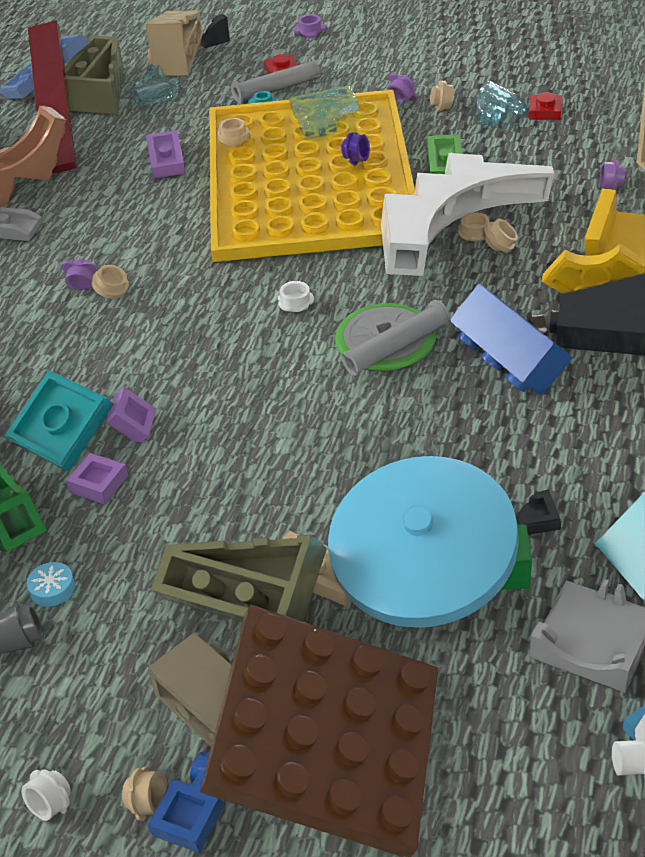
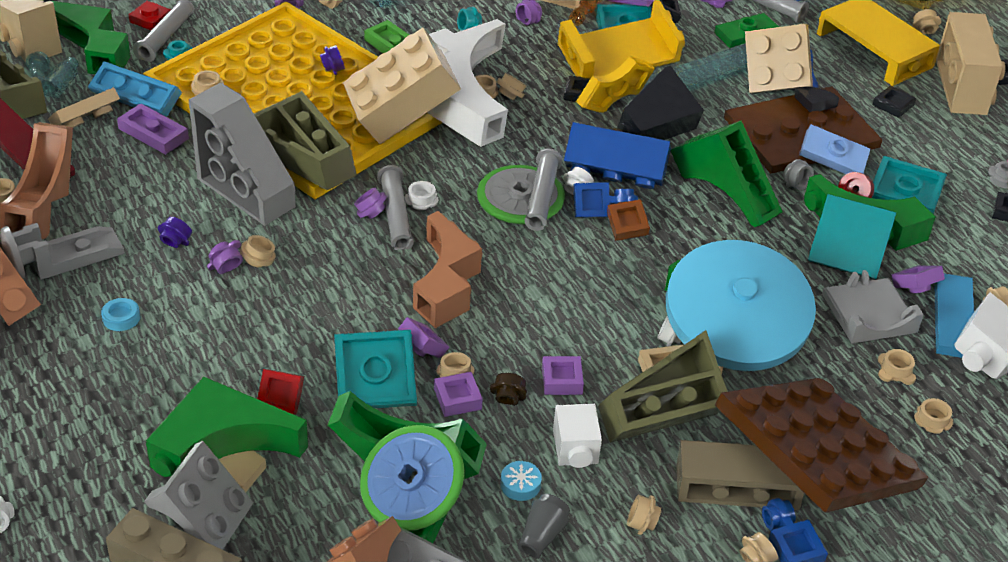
camera: 50 degrees left, 0 degrees up
clear light blue tile [290,85,359,140] -> none
none -> tan plate [48,87,120,128]
none -> green arch [52,1,131,74]
none -> dark azure tile [88,61,182,117]
none -> dark purple plate [158,217,192,248]
none -> light grey brick [189,83,296,226]
none -> olive wedge [254,91,357,190]
none -> tan brick [343,27,461,144]
none -> medium lavender plate [354,188,387,219]
none -> light grey pin [377,165,414,250]
none -> nougat arch [413,211,482,328]
none -> tan plate [437,352,474,377]
none -> teal plate [457,6,482,31]
none -> dark brown plate [490,372,527,406]
none -> medium lavender plate [542,356,584,395]
none -> white brick [553,404,602,468]
none -> white plate [563,167,594,195]
none -> blue plate [573,182,638,218]
none -> dark orange plate [607,199,650,241]
none -> tan plate [627,495,661,535]
none -> green arch [671,120,783,227]
none -> tan plate [878,349,916,385]
none -> tan plate [914,398,953,434]

